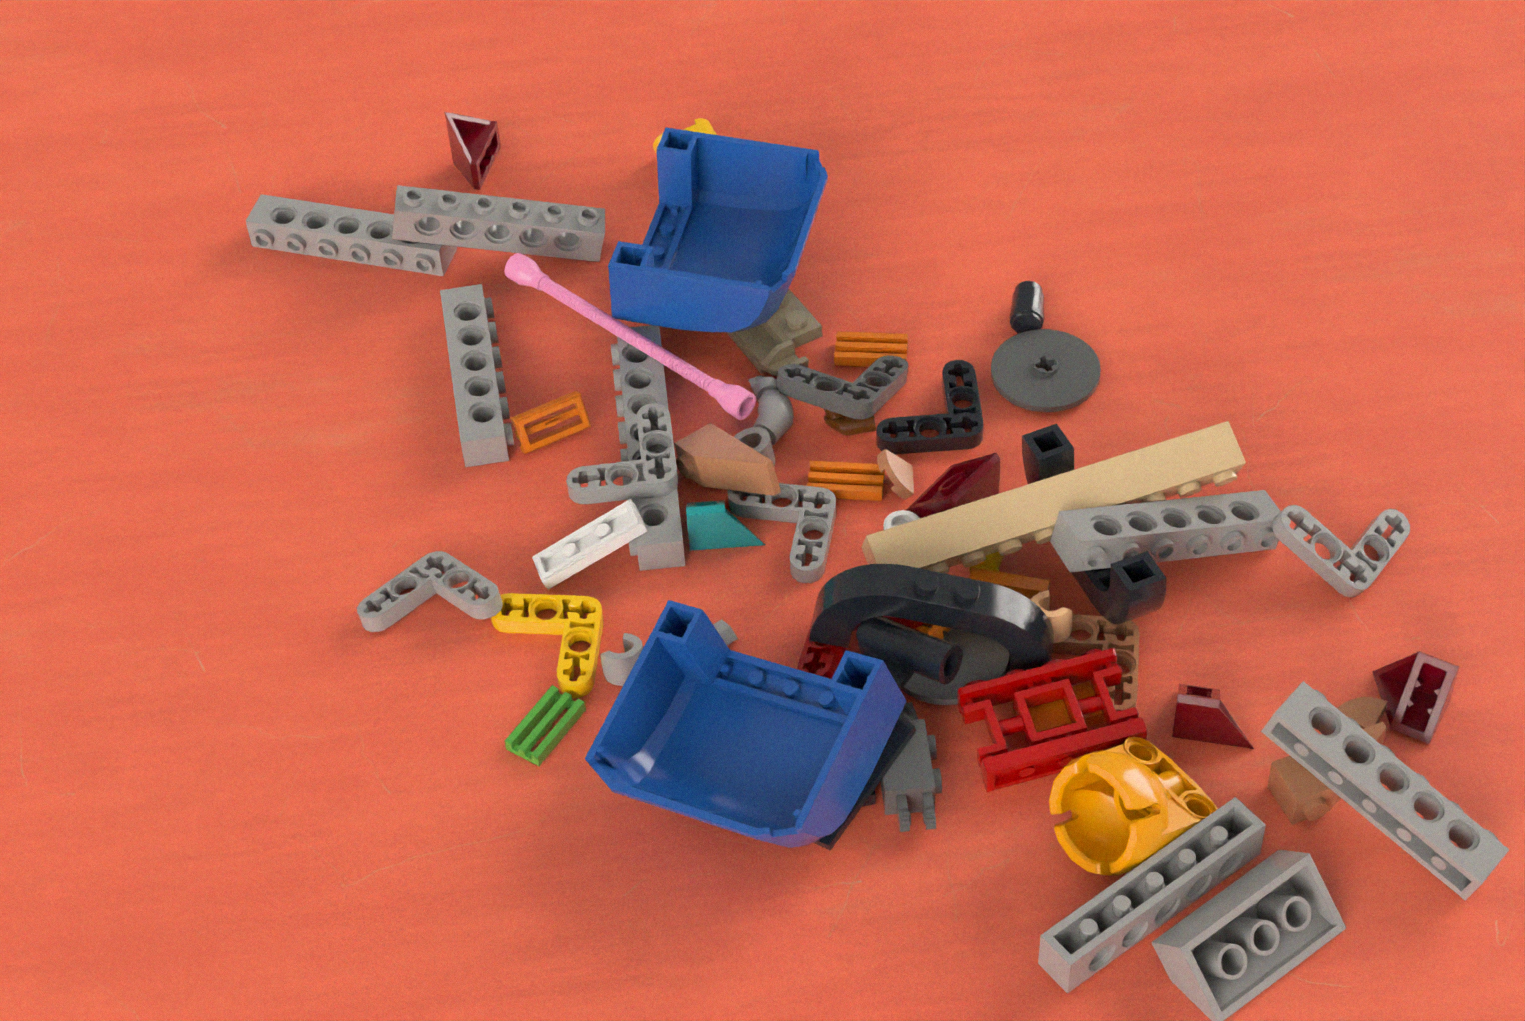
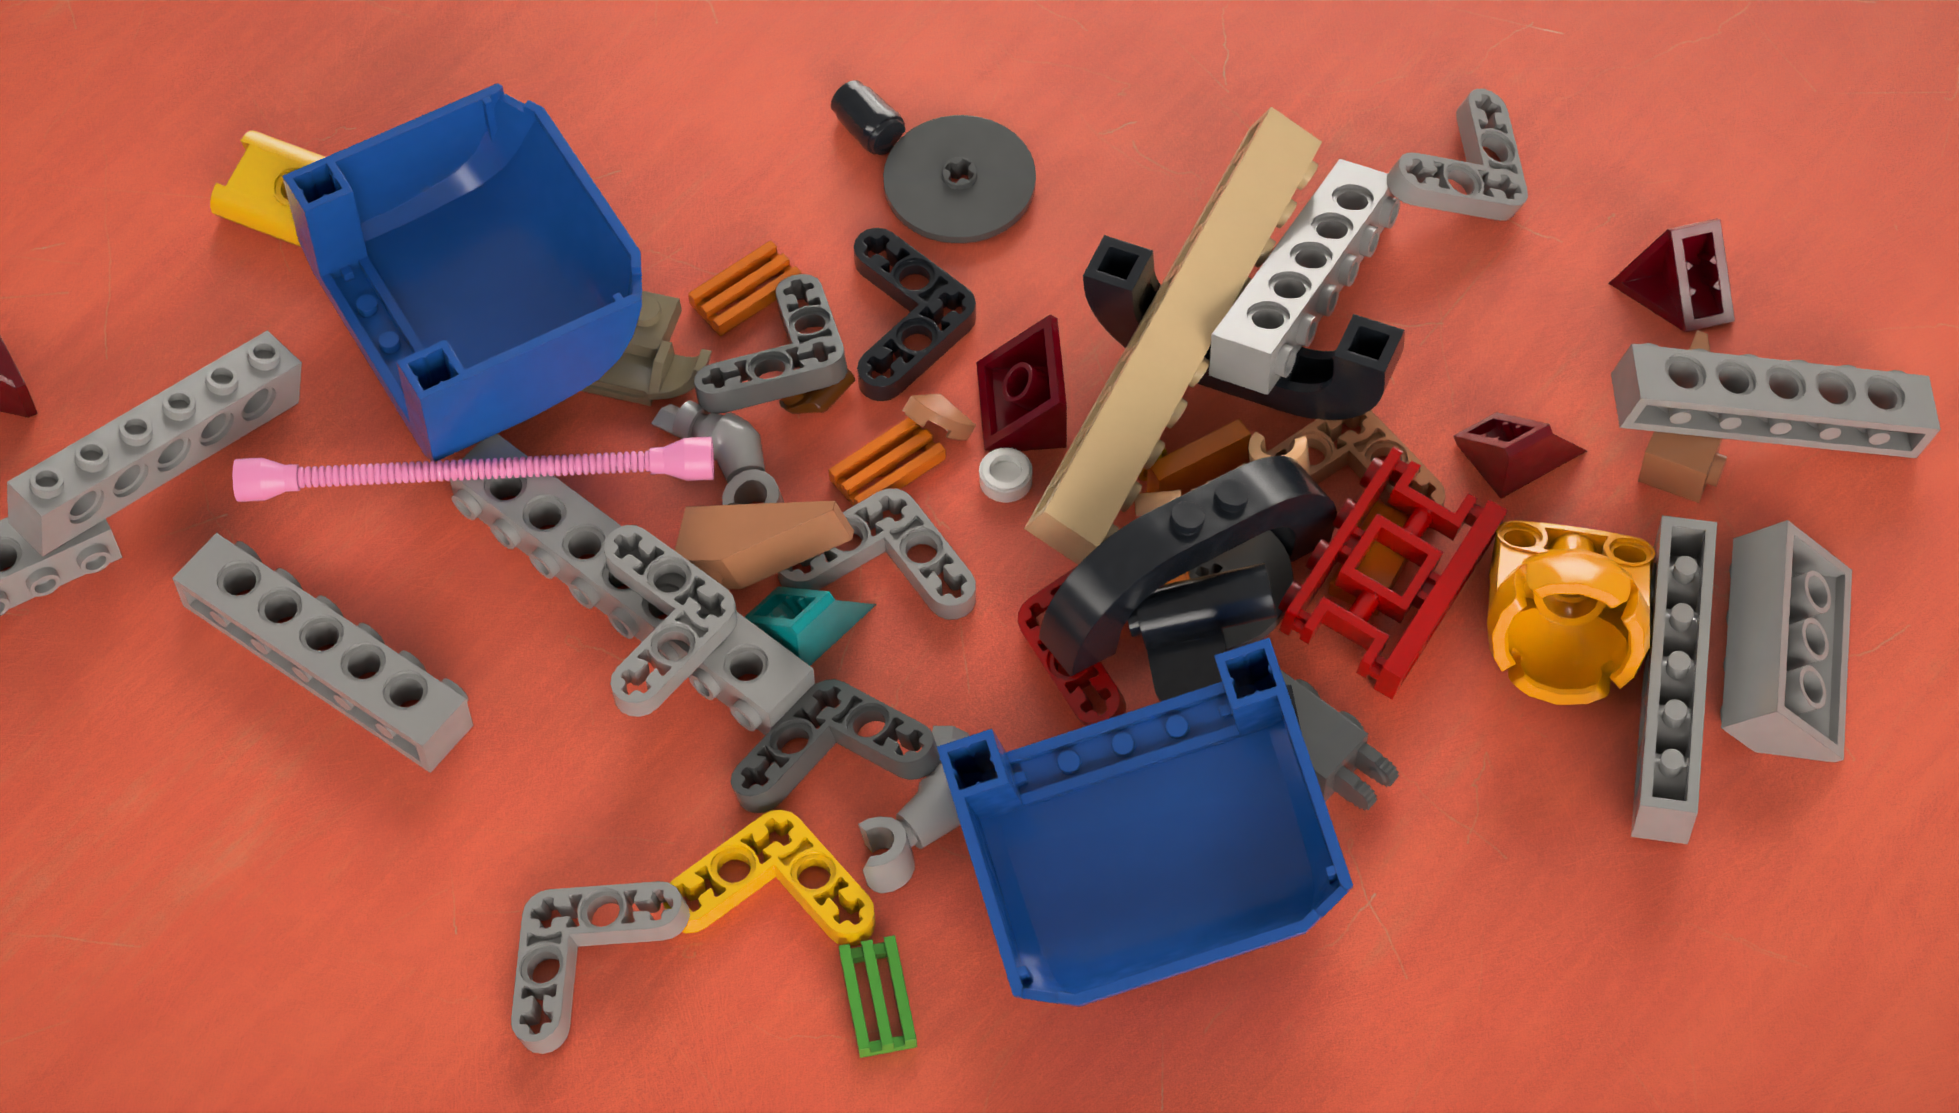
camera: 45 degrees left, 10 degrees up
orange tile [510,391,591,454] -> none
white tile [532,499,647,590] -> none
nougat tile [1337,697,1387,729] -> none
none -> dark grey beam [731,679,940,813]

